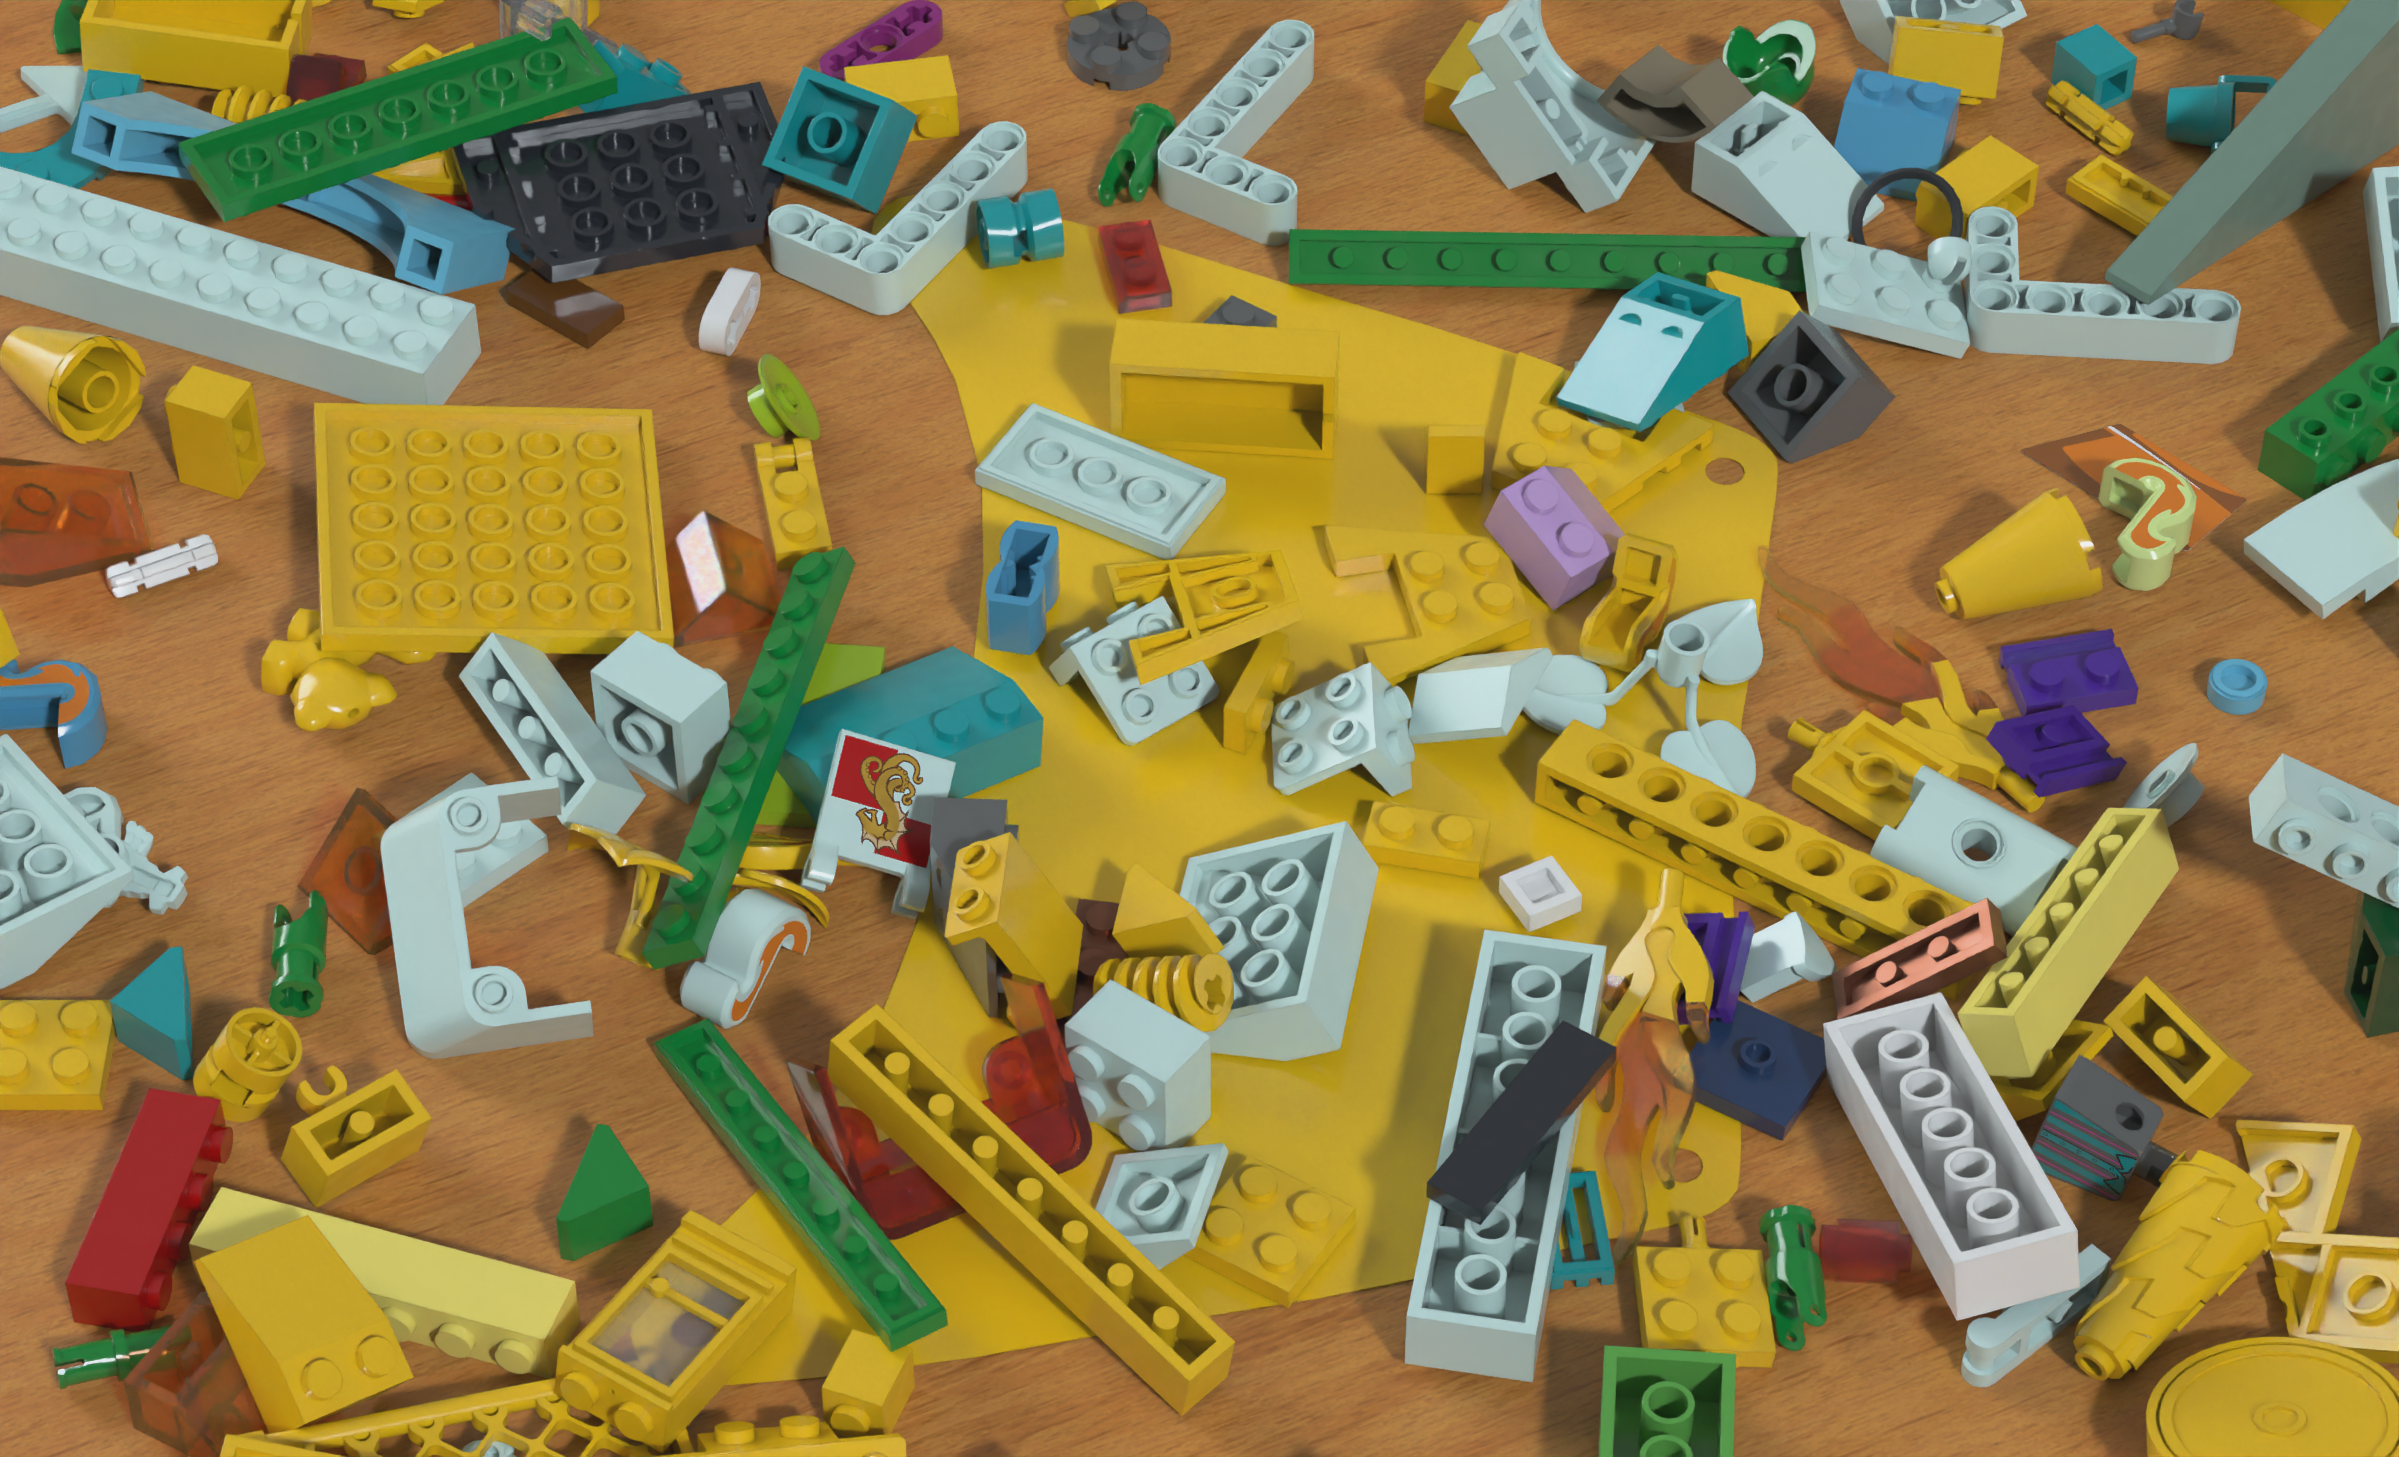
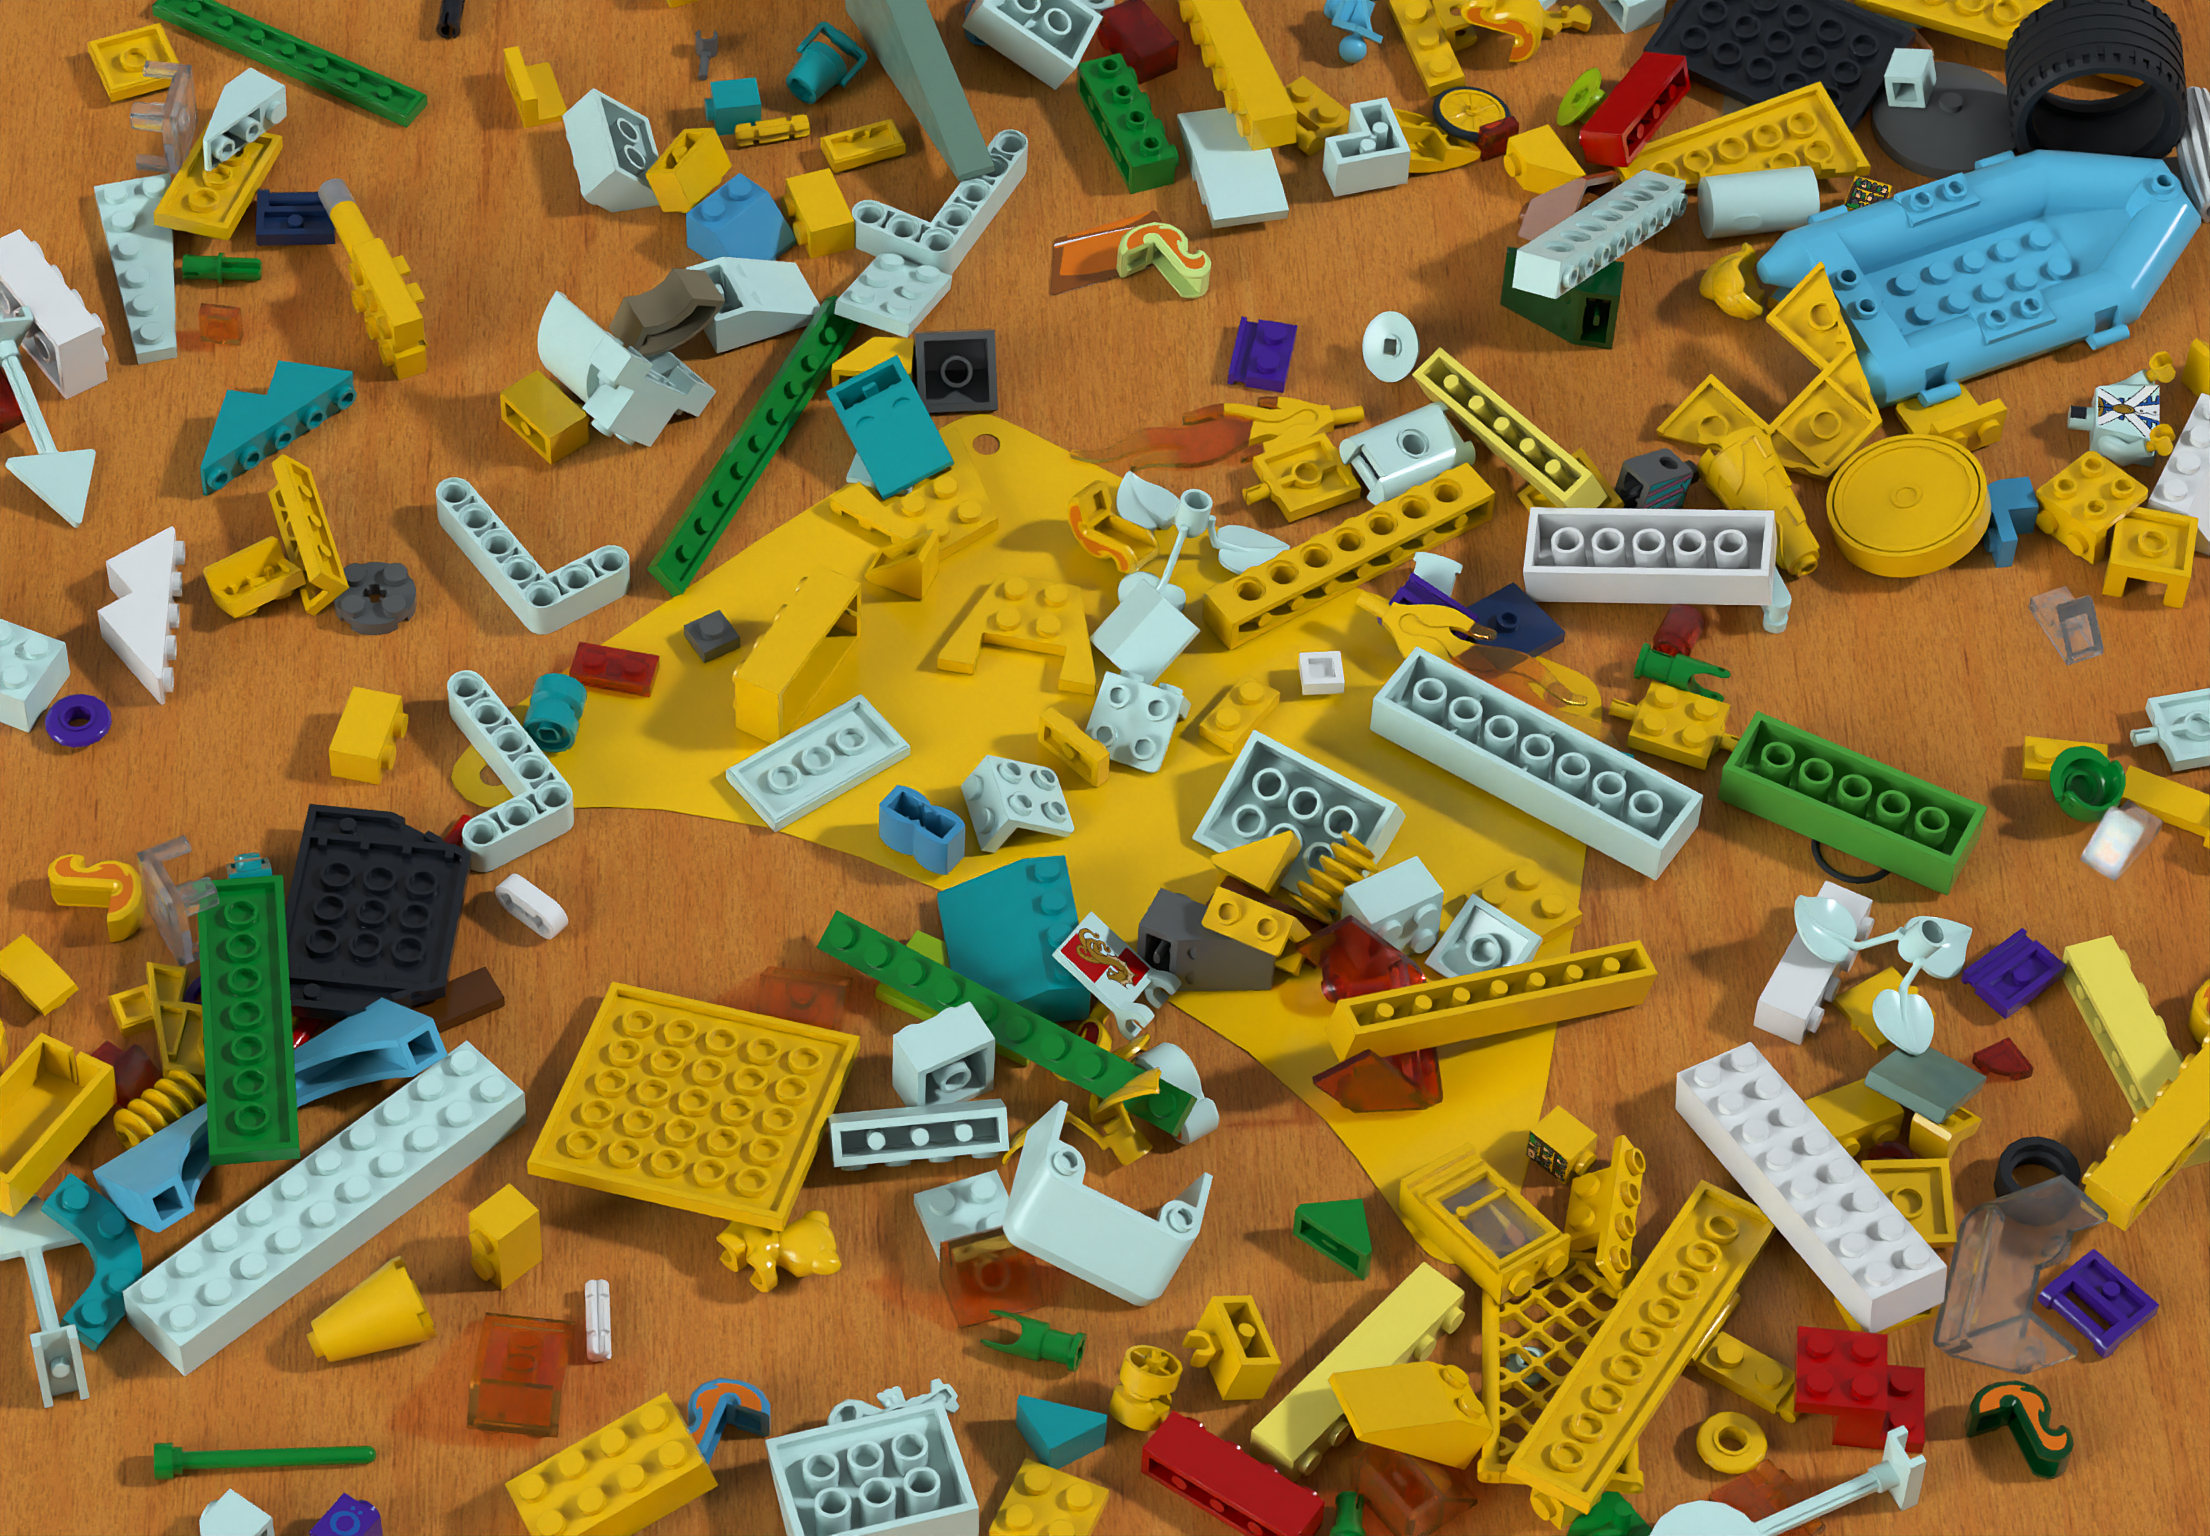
camera: 70 degrees left, 5 degrees up
green tile [654,1018,948,1352] -> none
lime piece [747,354,821,441] -> none
yellow plate [753,436,833,570] -> none
teal brick [762,66,918,214] -> none
magenta beam [820,0,943,82] -> none
green piece [1098,103,1177,207] -> none
yellow wing [1106,550,1303,686] -> none
black tile [1426,1020,1617,1225] -> none
lavender slope [1484,466,1625,611] -> none
green helmet [1723,19,1816,106] -> none
copper plate [1832,898,2007,1020] -> none
black tyre [1851,168,1963,246] -> none
light aqua hinge [1928,236,1972,285] -> none
yellow cone [1934,488,2103,620] -> none
dark purple plate [1986,705,2127,798] -> none
yellow brick [2103,976,2254,1119] -> none
medium azure tile [2207,659,2268,715] -> none

